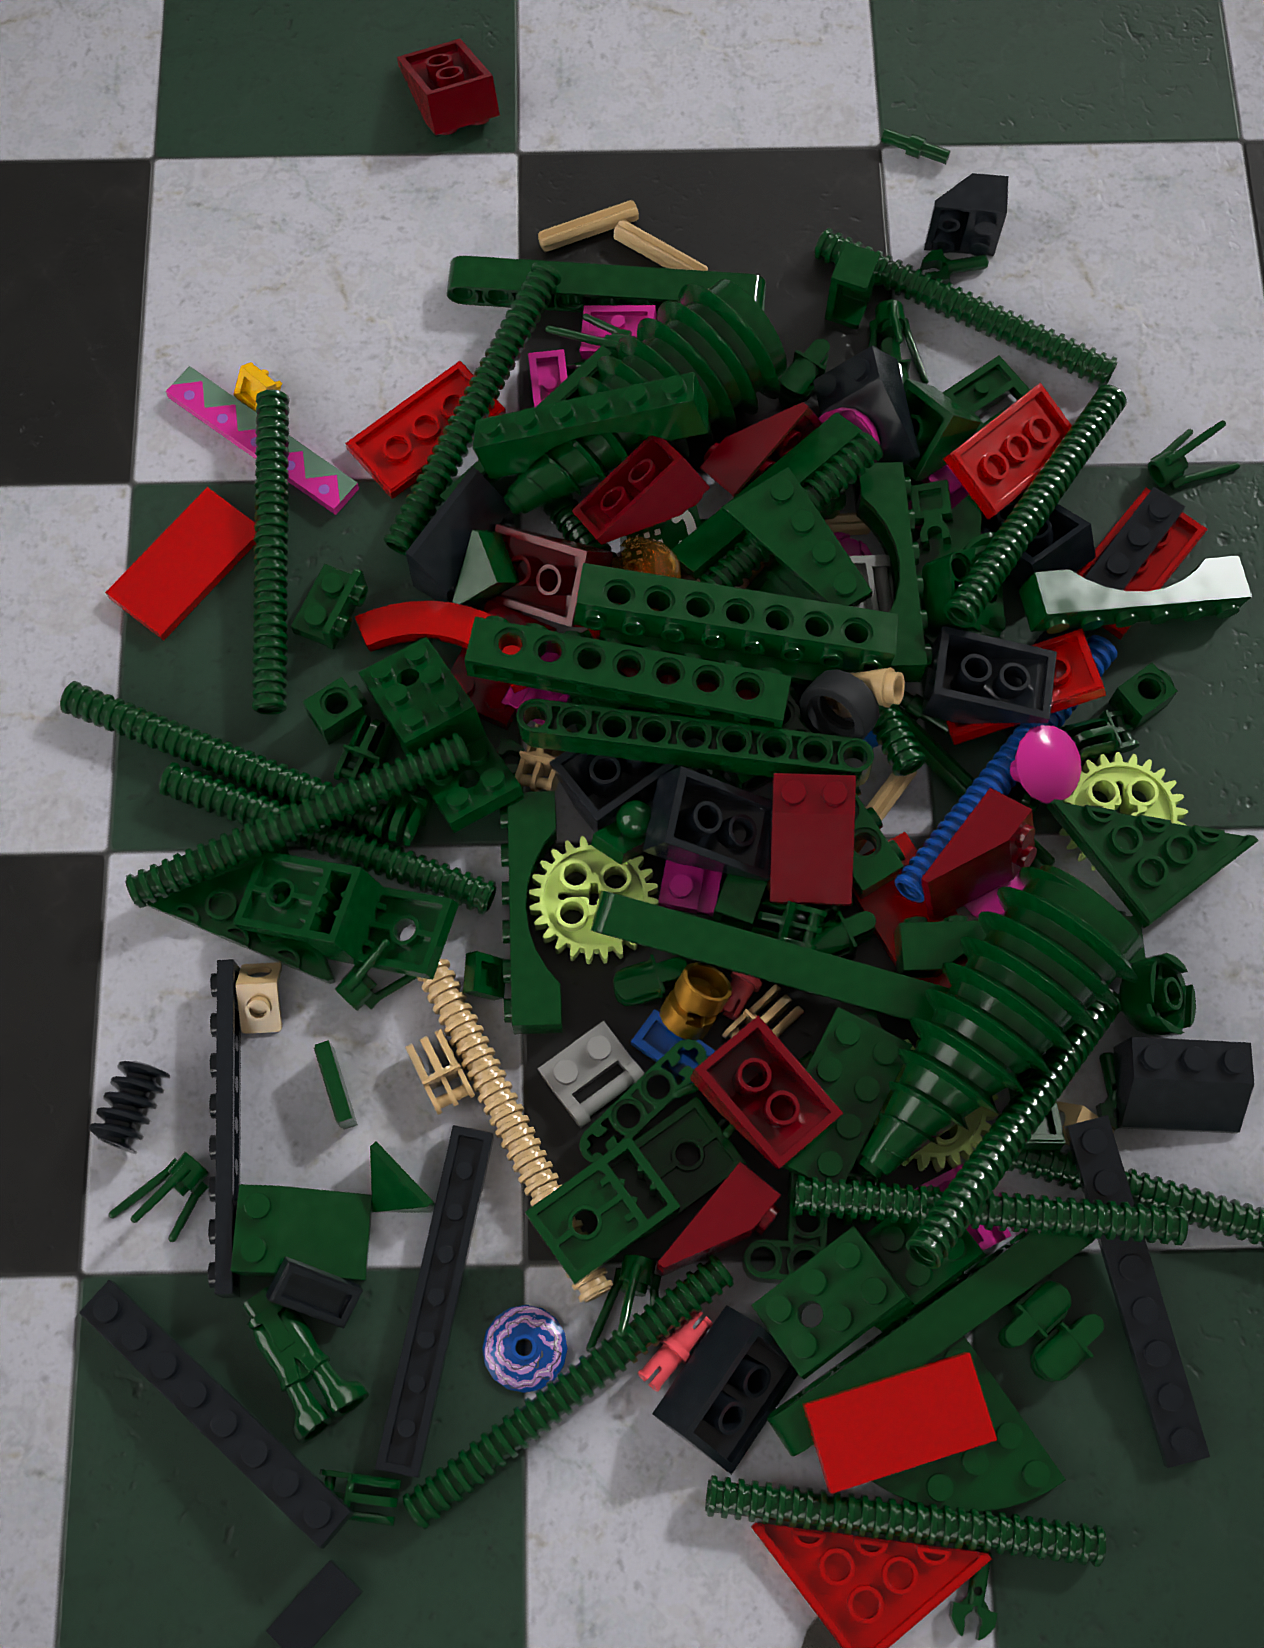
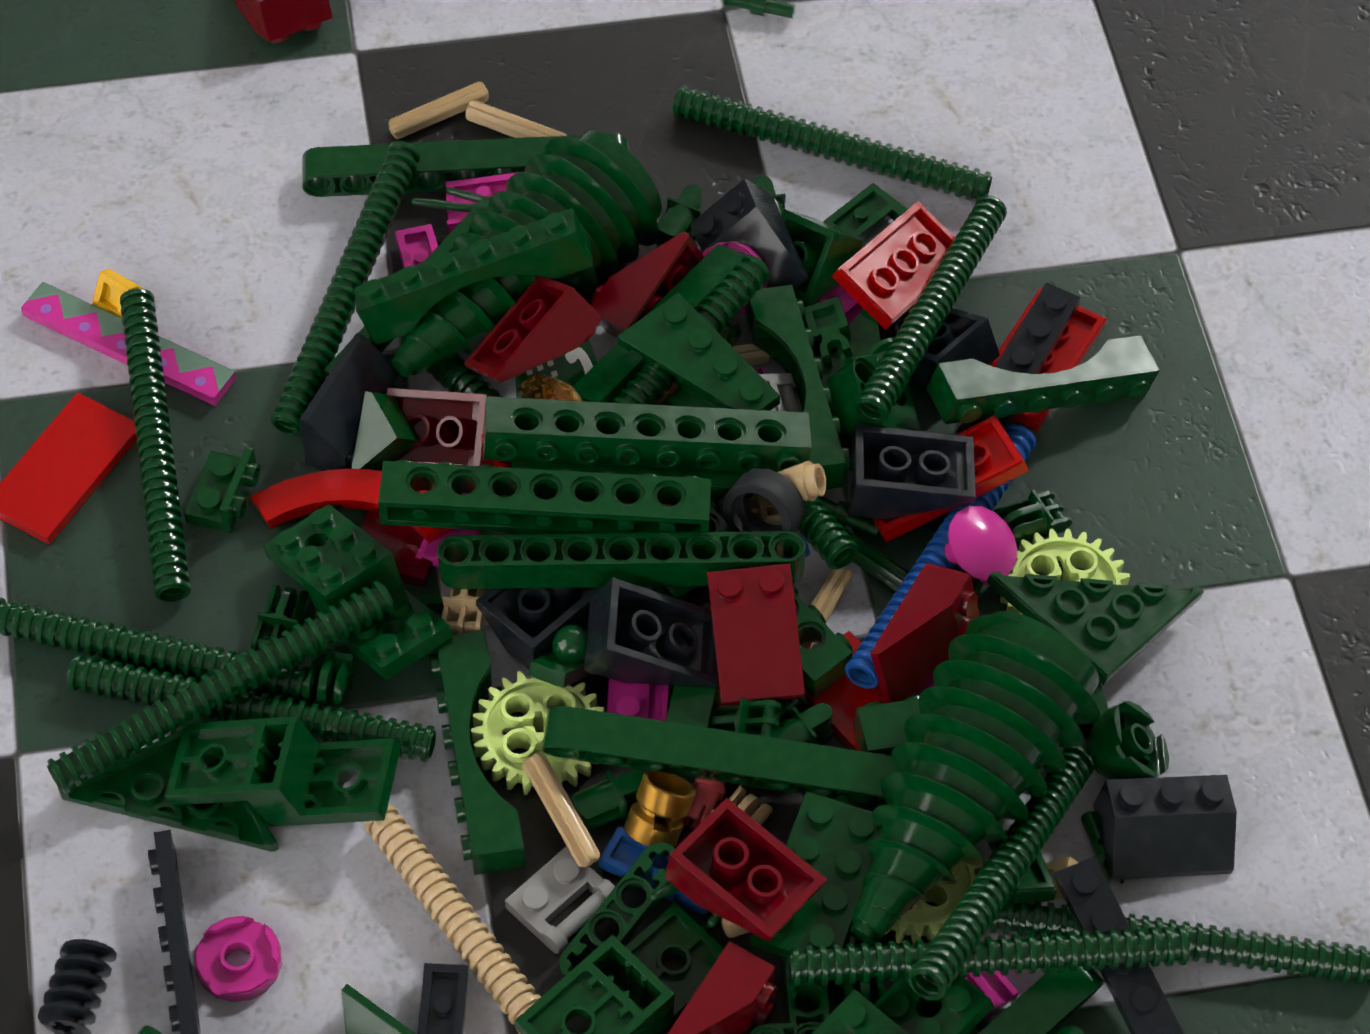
camera: 10 degrees left, 15 degrees down
tan bracket [235,962,282,1034] -> none
dark green brick [302,677,368,745] -> none
dark green tile [314,1040,358,1130] -> none
dark green plant [335,939,417,1011] -> none
red tile [345,361,506,499] -> none
tan arm [405,1029,475,1115] -> none
dark green plate [463,951,505,1001] -> none
dark green panel [824,242,881,329] -> none
dark green plant [869,299,929,384] -> none
dark green bar [920,249,989,284] -> none
black slope [924,173,1009,256] -> none
dark green brick [1108,662,1178,731] -> none
dark green plant [1148,420,1240,490] -> none
none -> dark pink tile [194,916,282,1002]
none -> tan axle [523,753,600,867]

